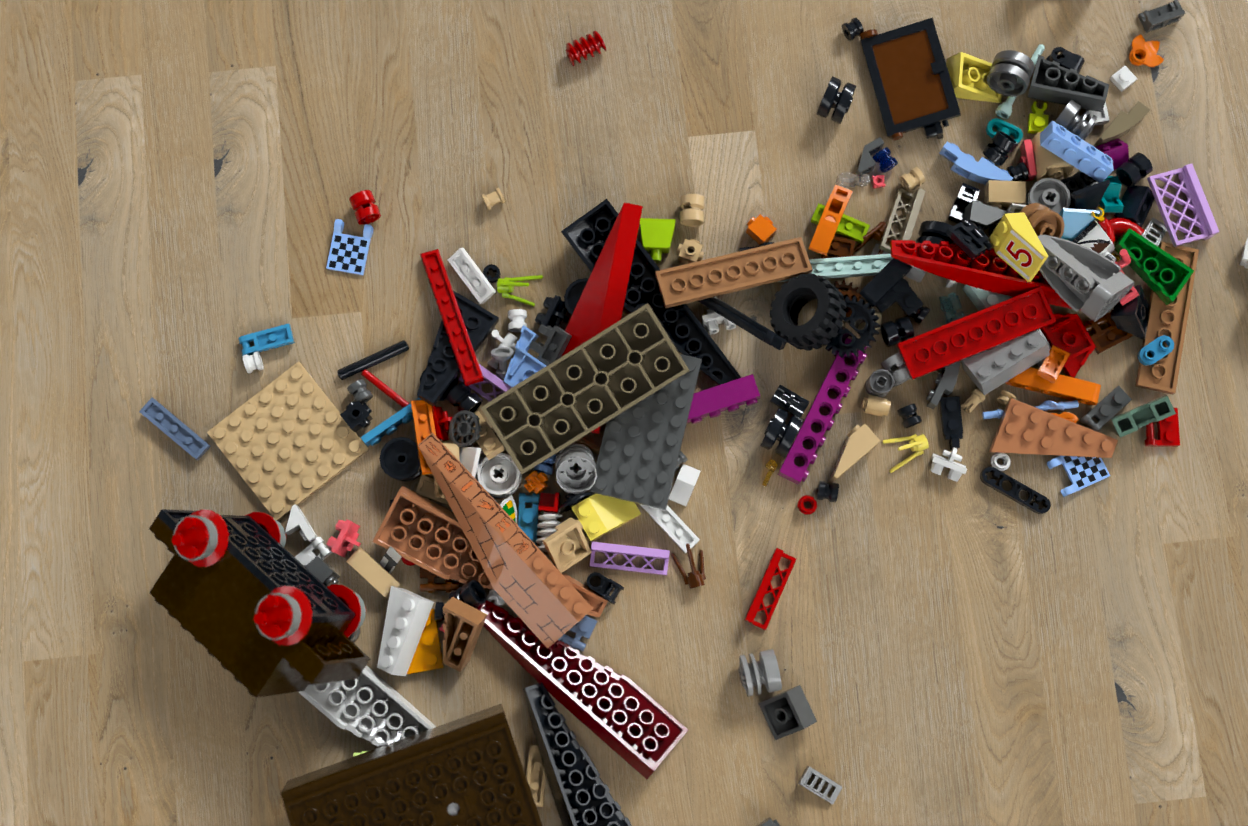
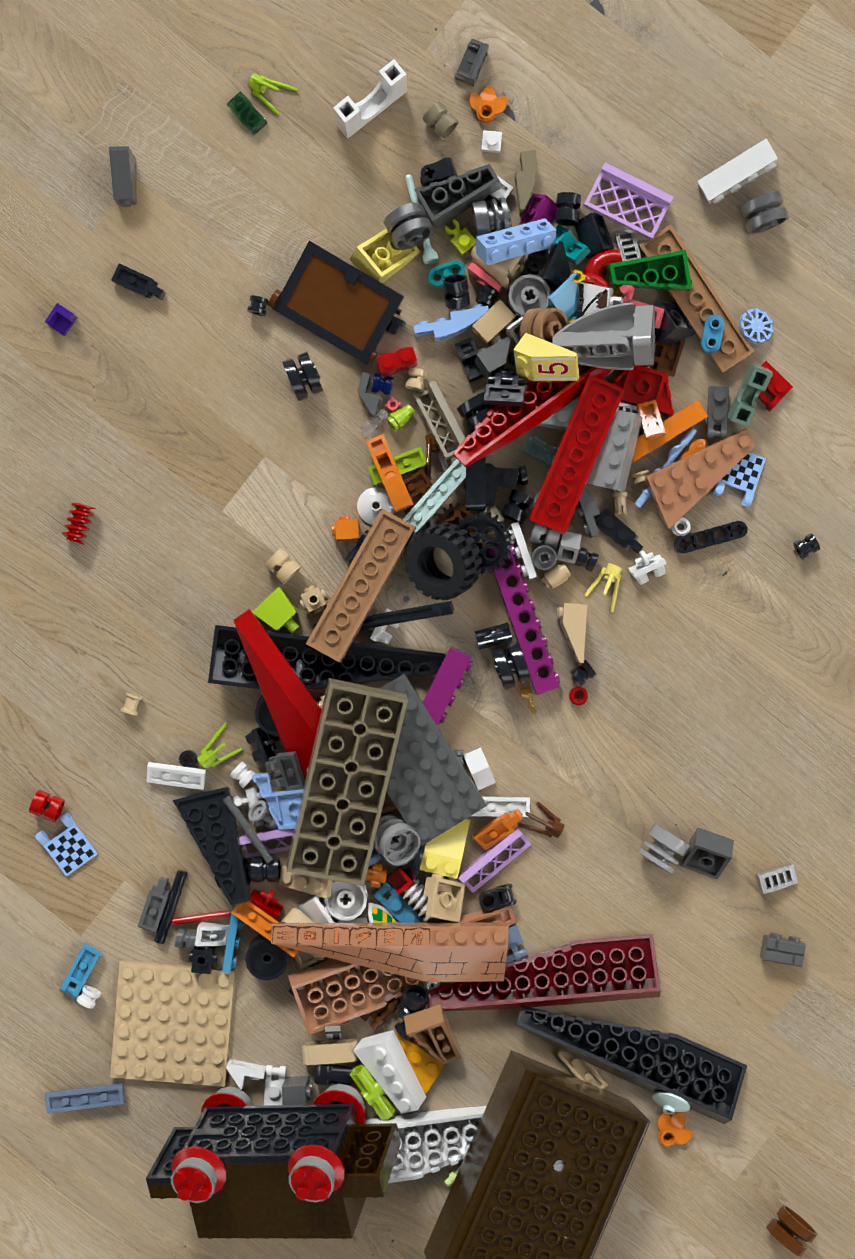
camera: 45 degrees left, 10 degrees up
coral hips [326,519,361,558] -> none
red tile [420,249,484,386] -> none
dark grey wheel [449,410,482,447] -> none
red fence [744,548,796,630] -> none
none -> dark grey hinge [138,877,169,933]
none -> white slope [195,921,229,946]
none -> dark grey bar [223,796,273,863]
none -> black piece [314,1064,353,1085]
none -> lime piece [350,1064,395,1121]
none -> white dish [357,487,395,525]
none -> red brick [376,347,417,377]
none -> lime cone [386,404,415,431]
none -> dark tan wheel [423,101,459,140]
none -> orange hinge [473,809,523,850]
none -> white plate [508,522,537,580]
none -> light grey brick [557,531,581,564]
none -> light blue wheel [739,308,774,344]
none -> black wheel [793,533,820,559]

